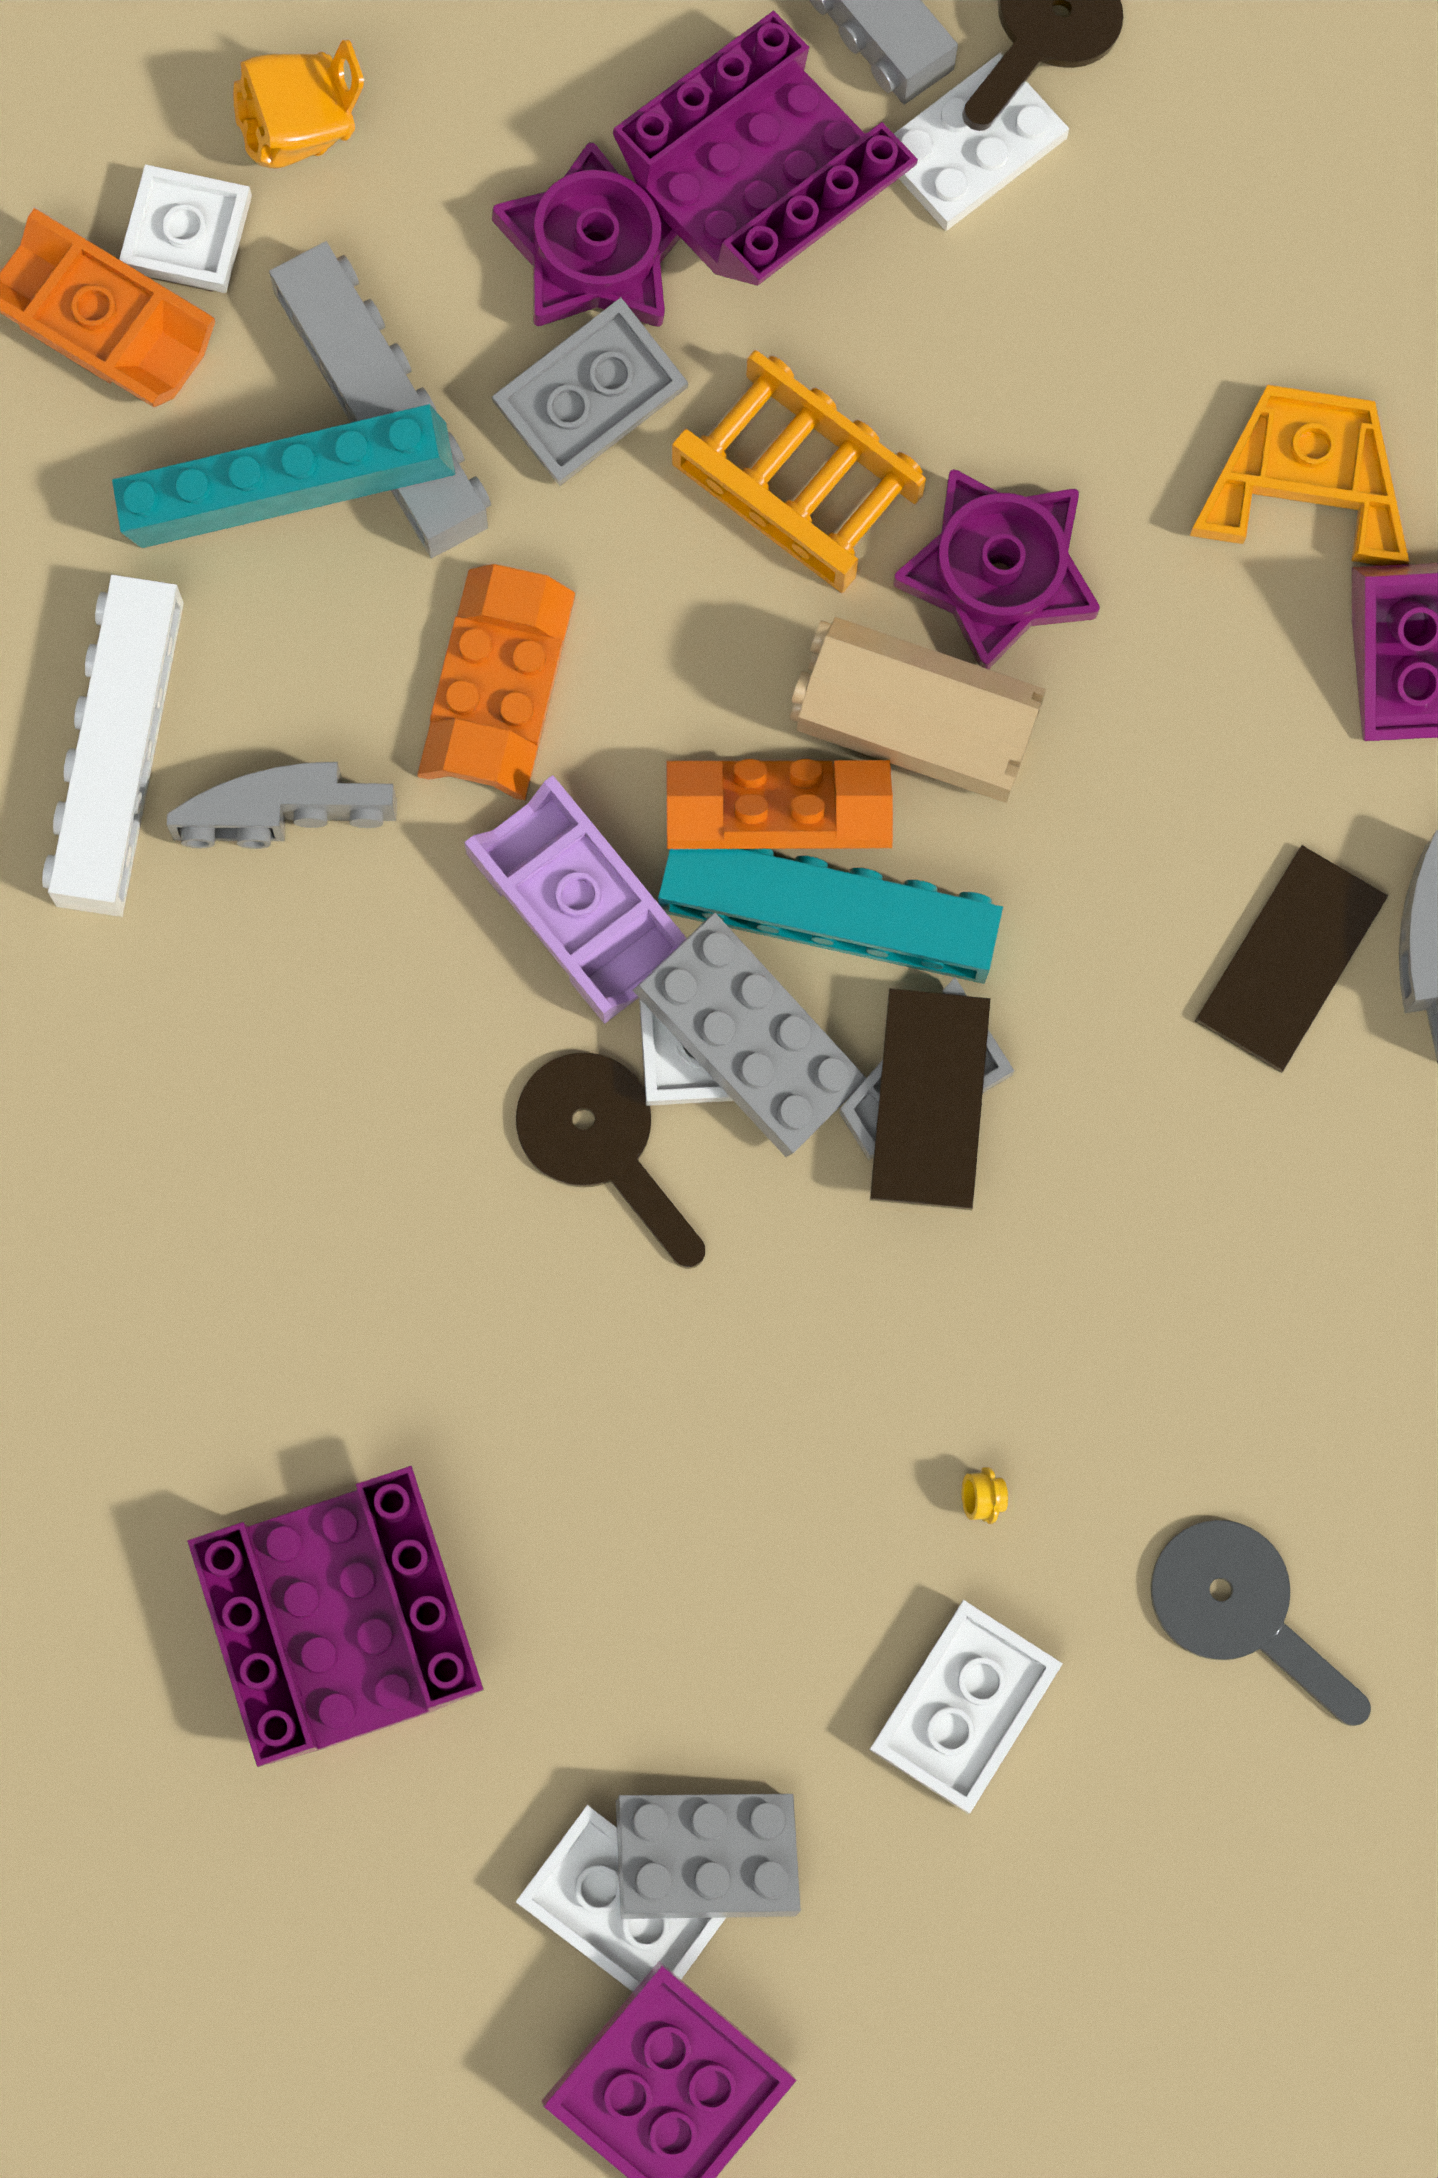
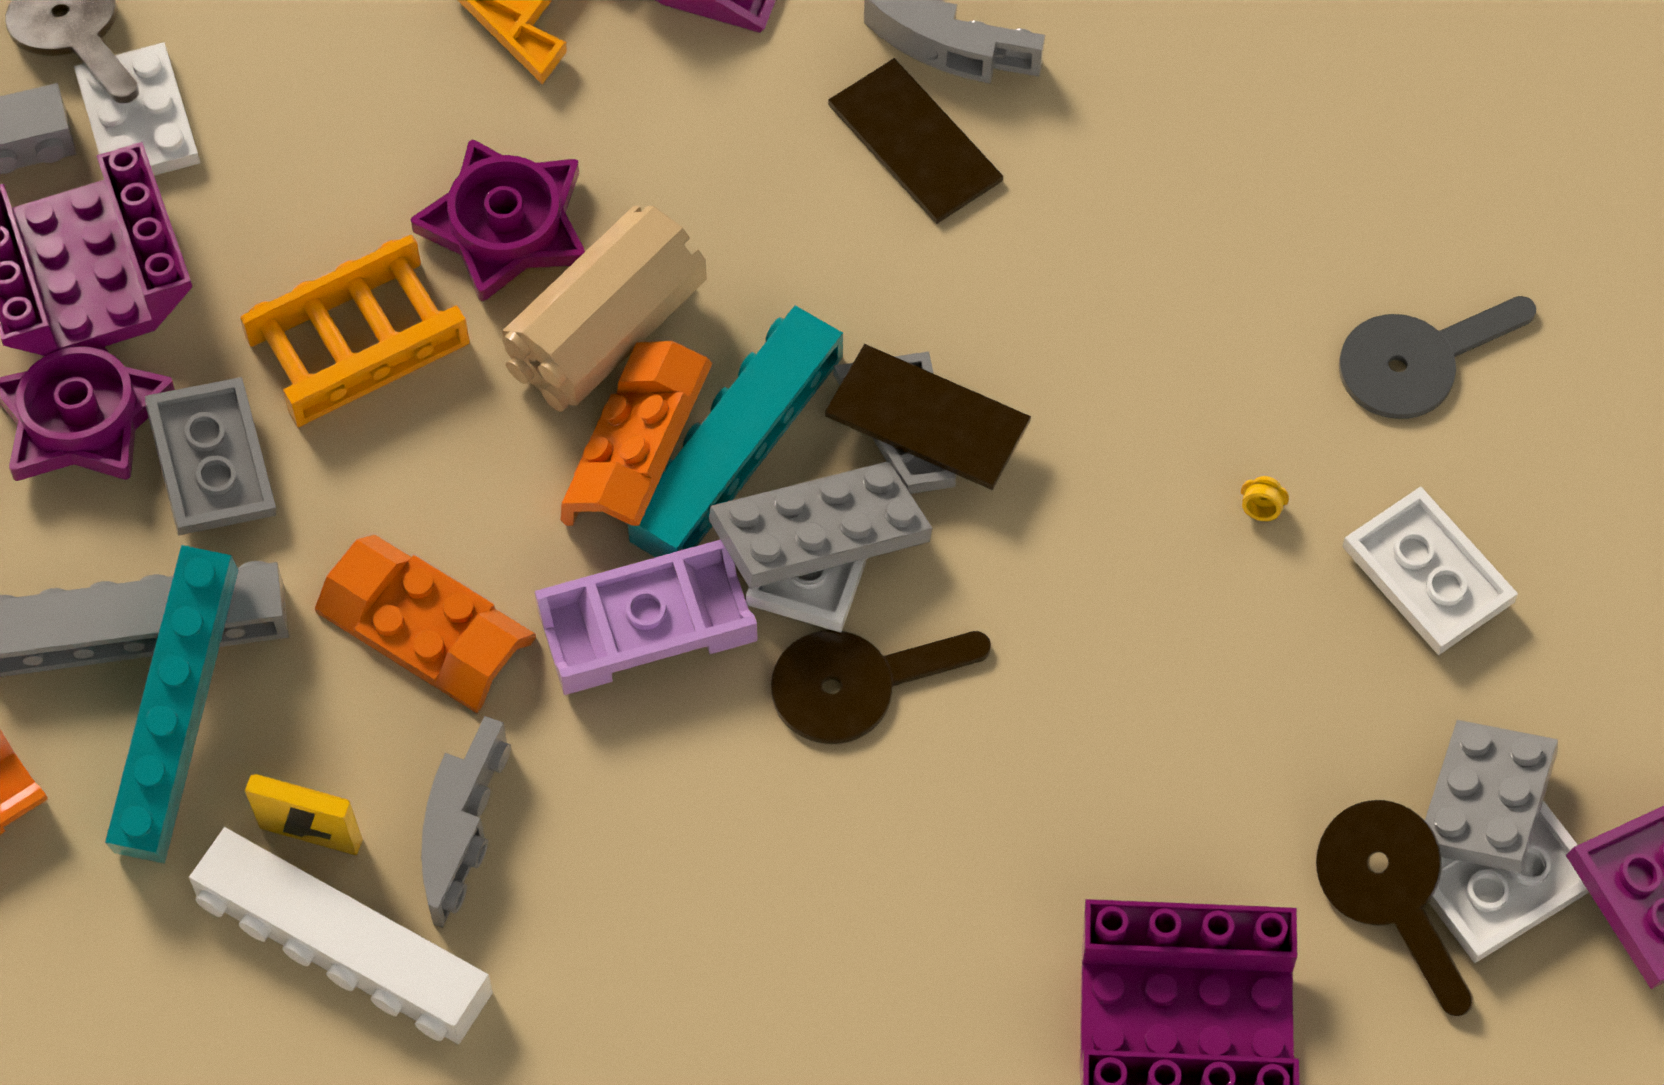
camera: 65 degrees left, 15 degrees down
none -> yellow tile [245,774,363,856]
none -> dark brown piece [1316,800,1474,1016]

